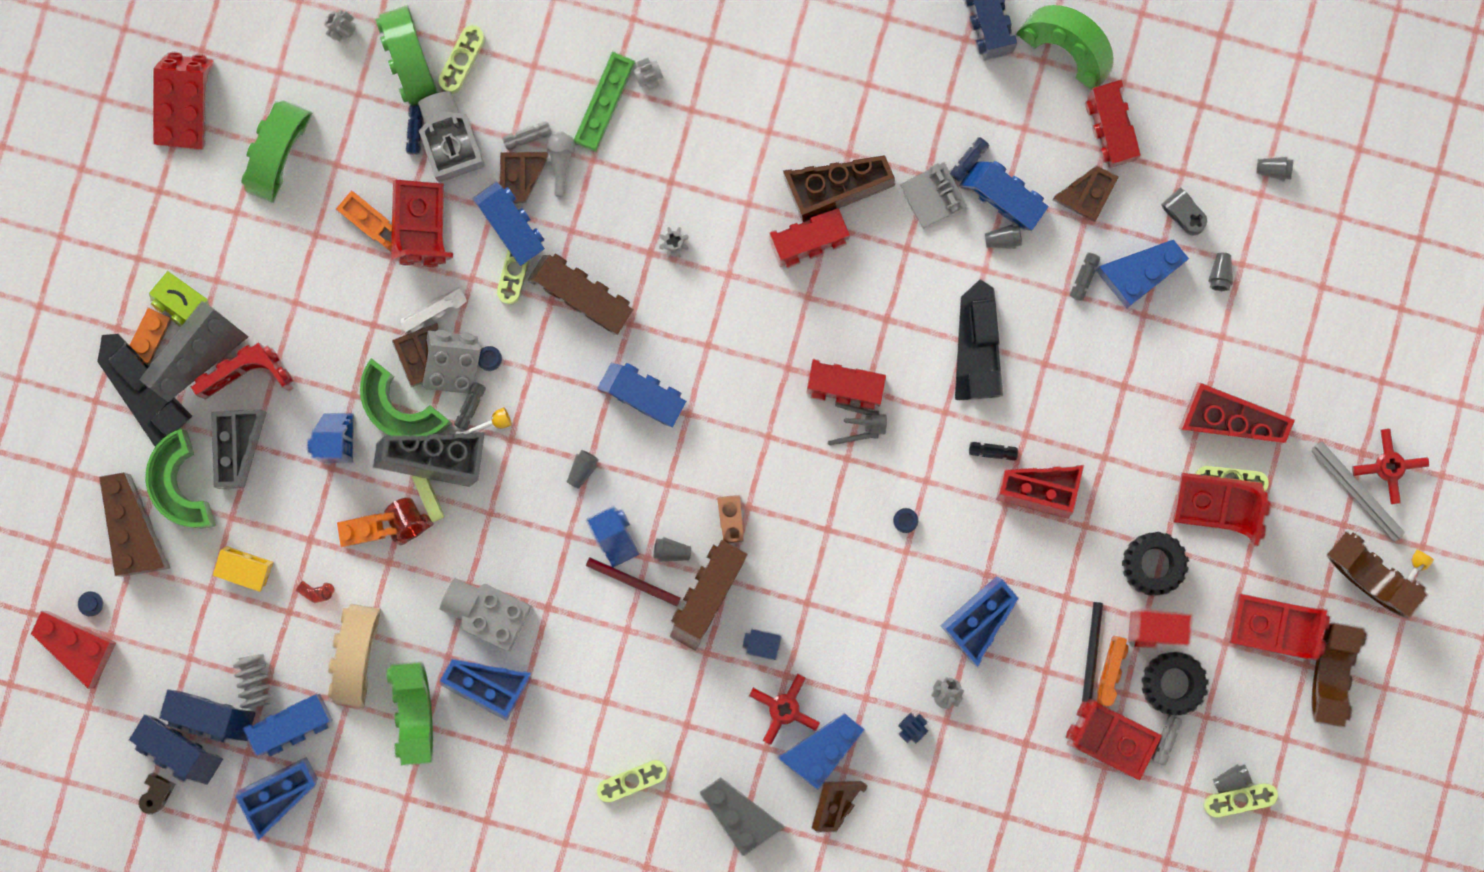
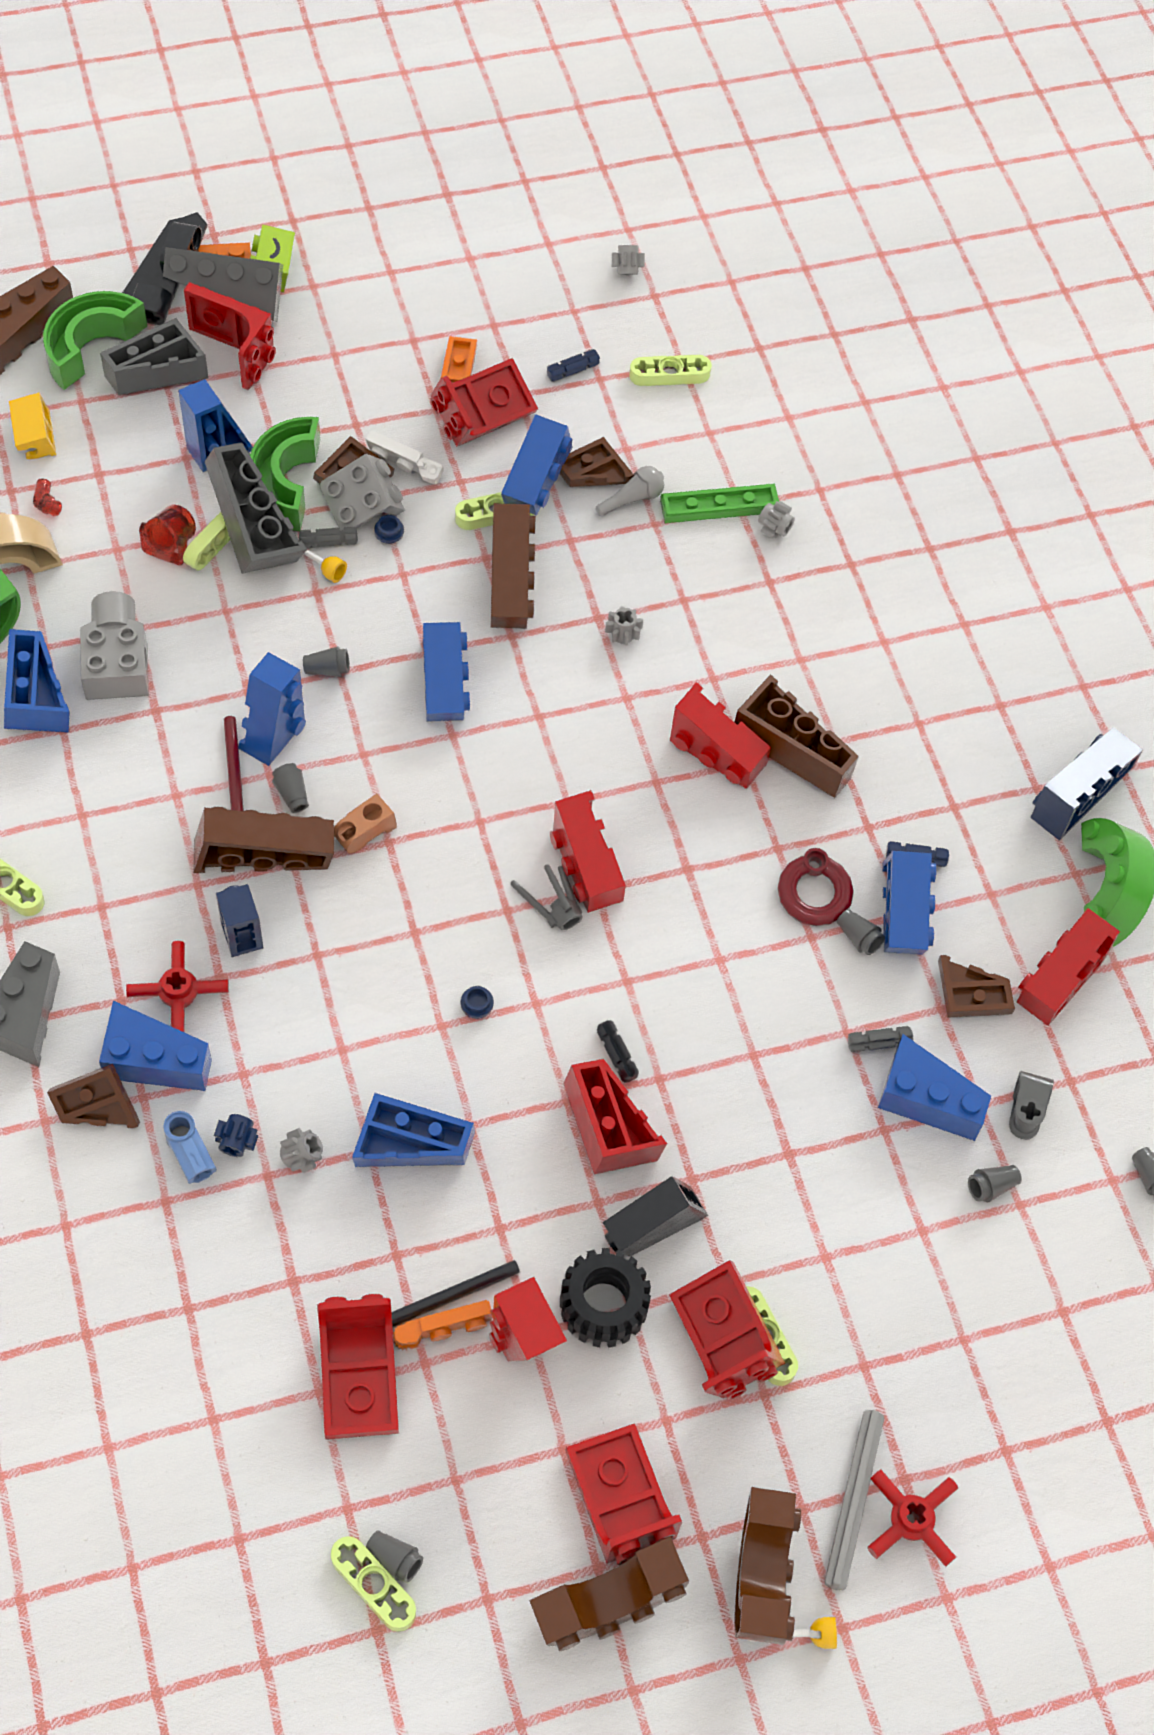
camera: 50 degrees right, 25 degrees down
red bracket [153,52,214,150] -> none
bright green brick [241,100,313,203] -> none
orange hinge [337,512,397,547] -> none
bright green brick [375,5,438,106] -> none
light grey brick [418,91,485,183] -> none
light grey axle [503,122,551,150] -> none
light grey hinge [900,162,967,228] -> none
black panel [955,279,1003,400] -> none
black tyre [1141,652,1209,716] -> none
light grey axle [1152,716,1182,765] -> none
red wedge [1179,382,1295,443] -> none
none -> medium blue piece [163,1111,217,1184]
none -> black slope [603,1176,709,1256]
none -> dark red piece [777,848,854,926]

